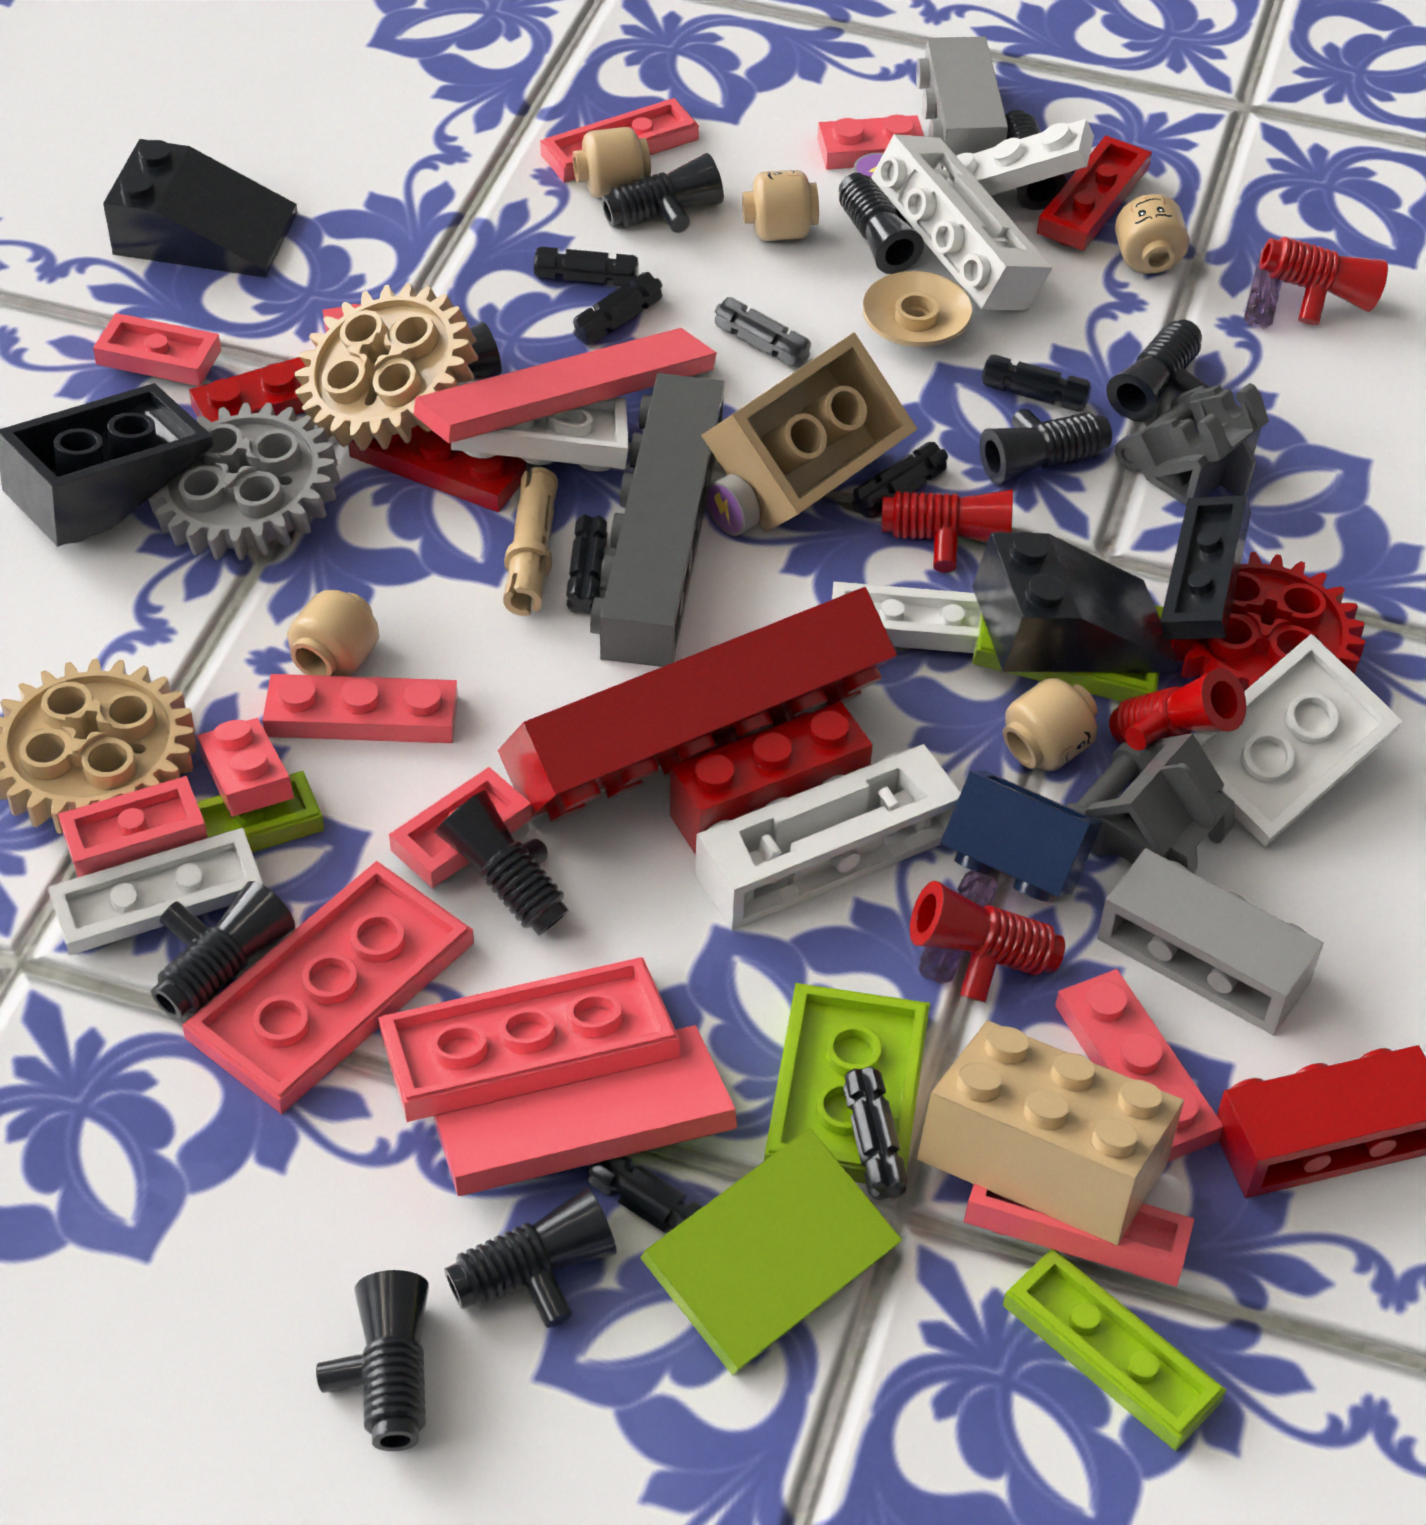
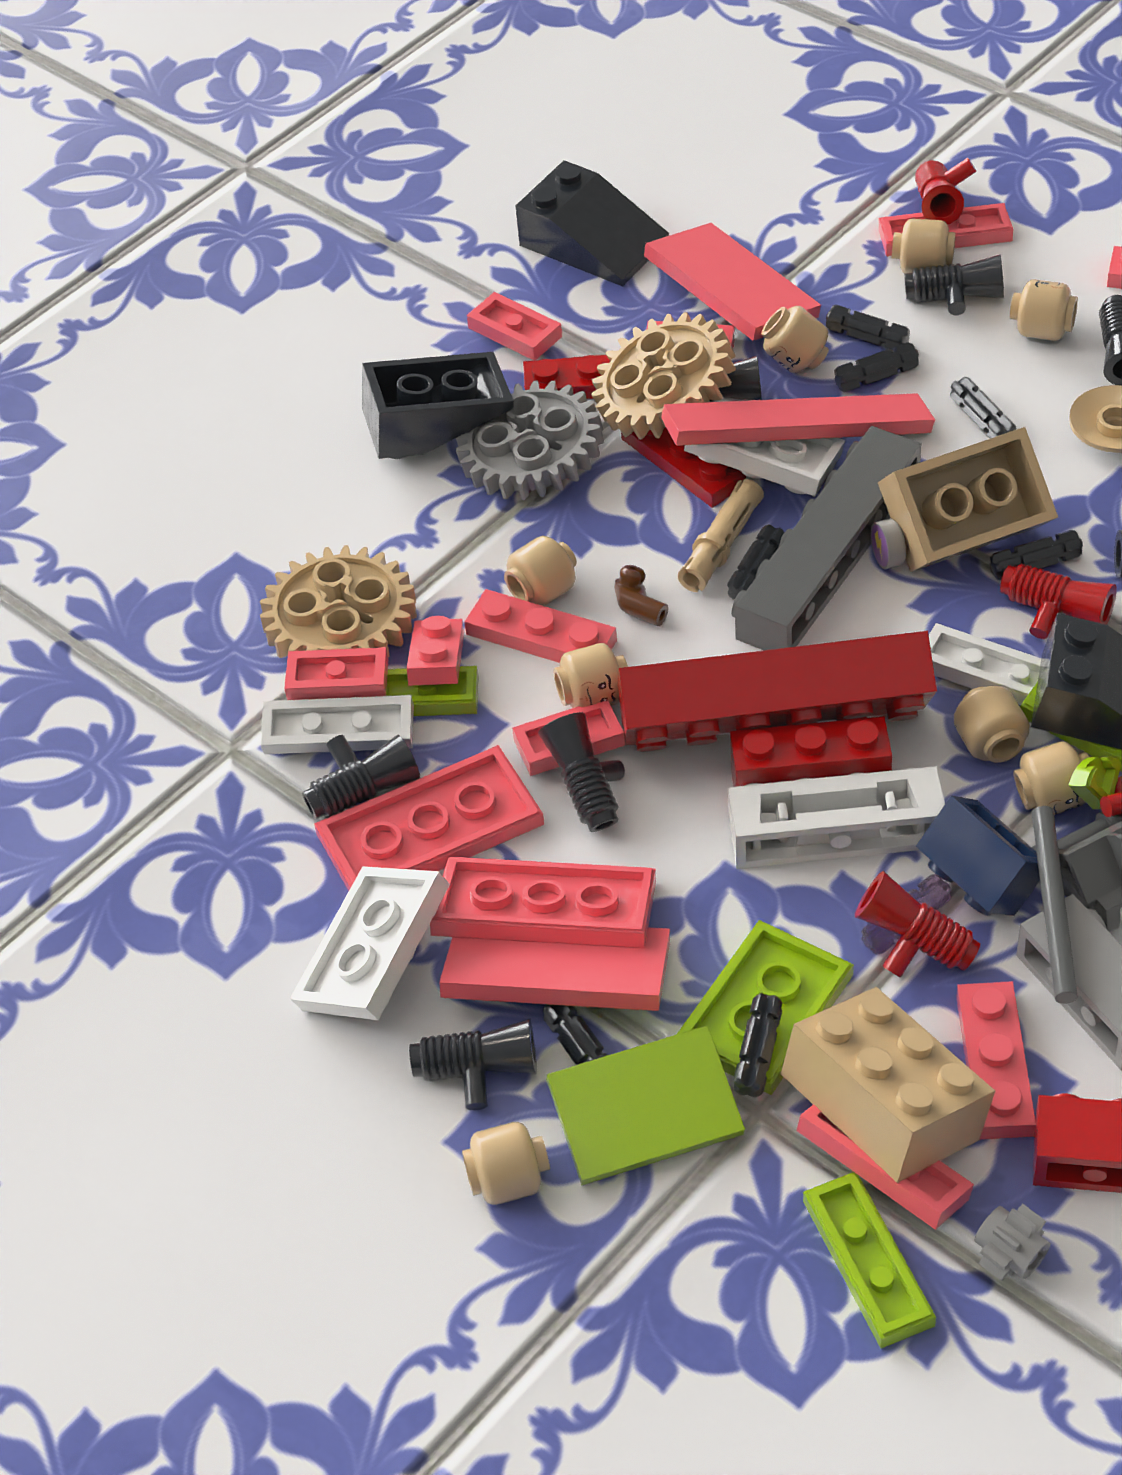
camera: 30 degrees right, 0 degrees up
black piece [316,1270,429,1452] -> none
none -> white plate [290,866,450,1020]
none -> tan head [462,1122,550,1205]
none -> tan head [553,643,628,708]
none -> reddish brown arm [614,565,668,626]
none -> coral tile [644,223,821,341]
none -> tan head [761,306,829,373]
none -> red piece [915,157,977,225]
none -> tan head [954,686,1030,763]
none -> light grey gear [974,1204,1051,1281]
none -> dark grey bar [1032,806,1078,1004]
none -> lime tile [1069,756,1121,809]

